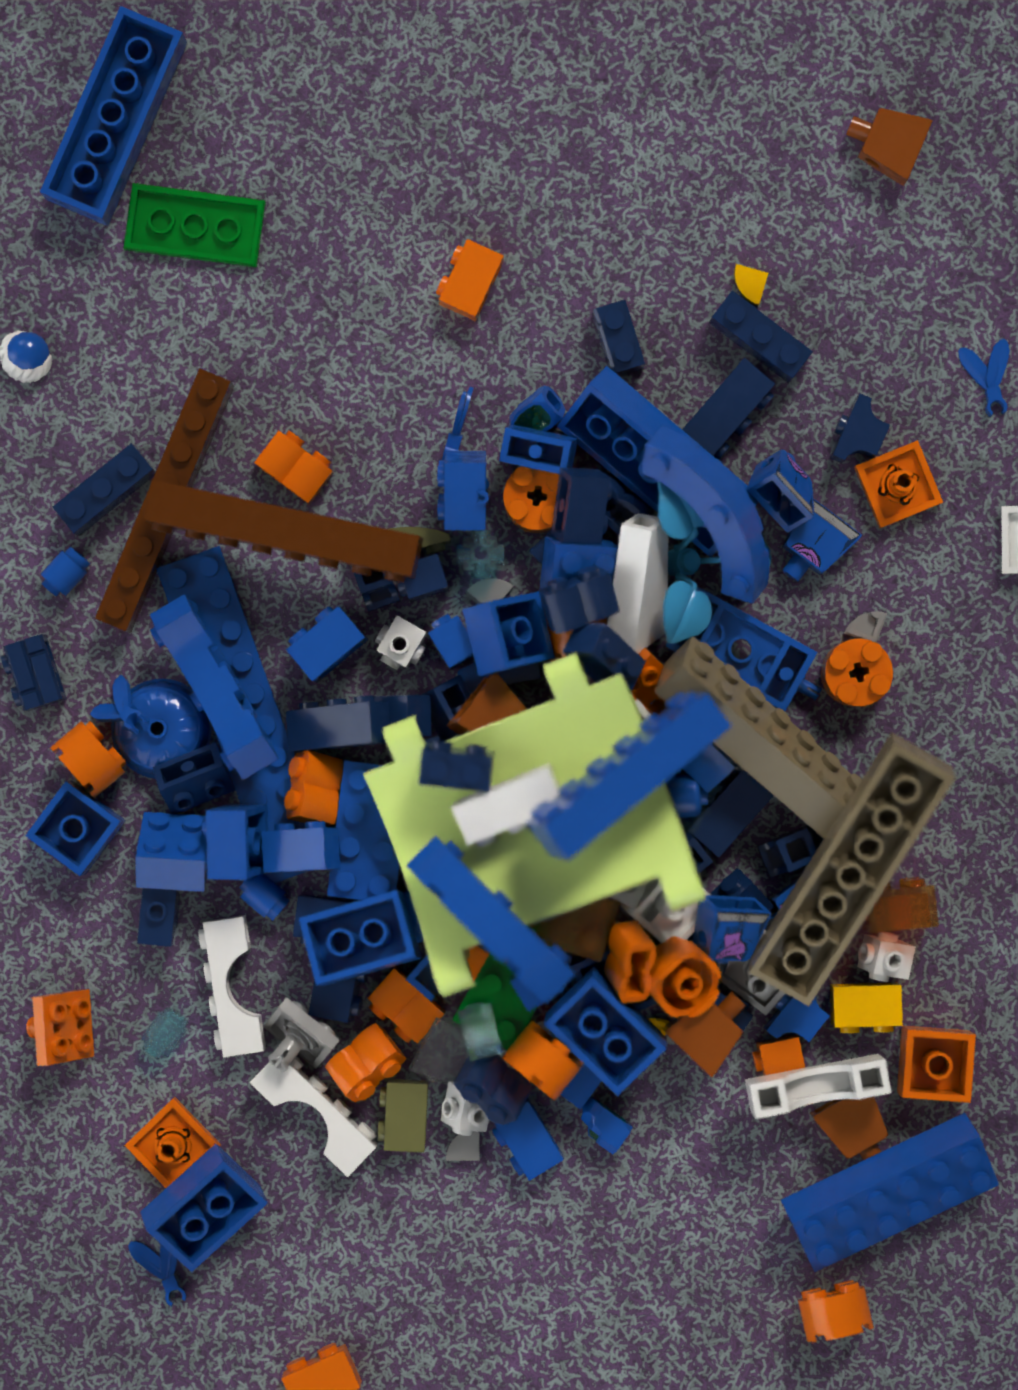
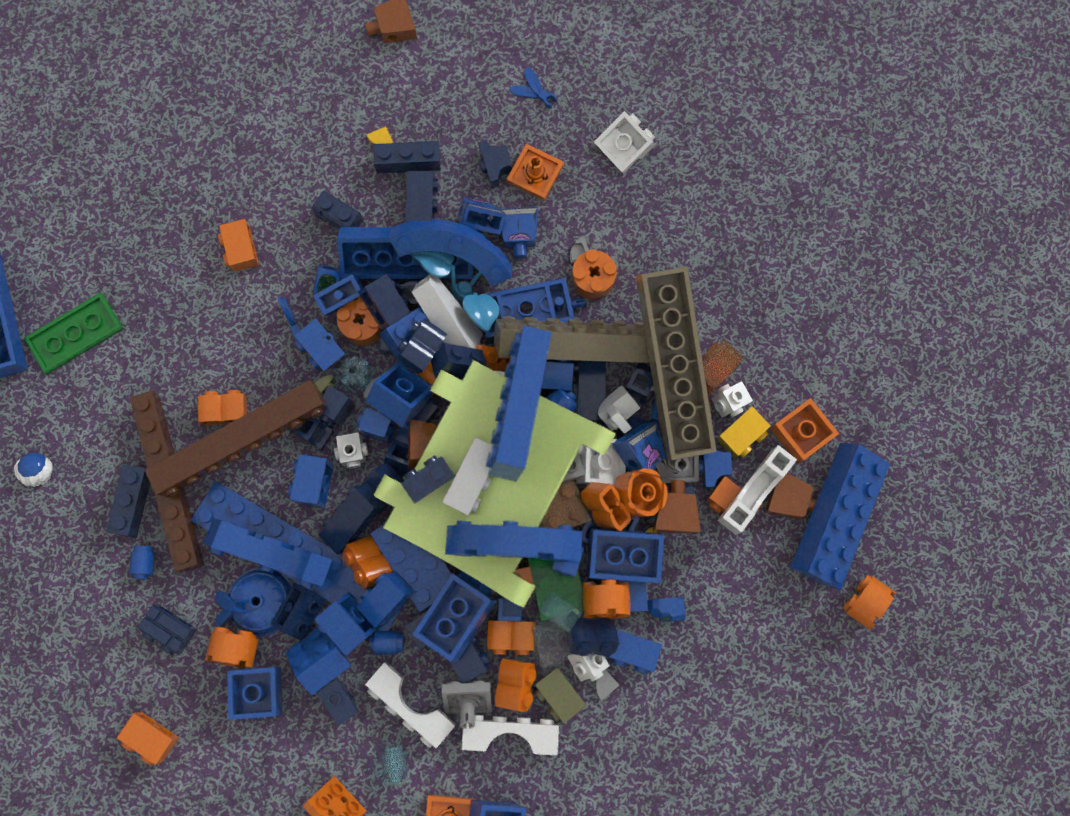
camera: 40 degrees left, 10 degrees down
none -> white brick [598,385,640,434]

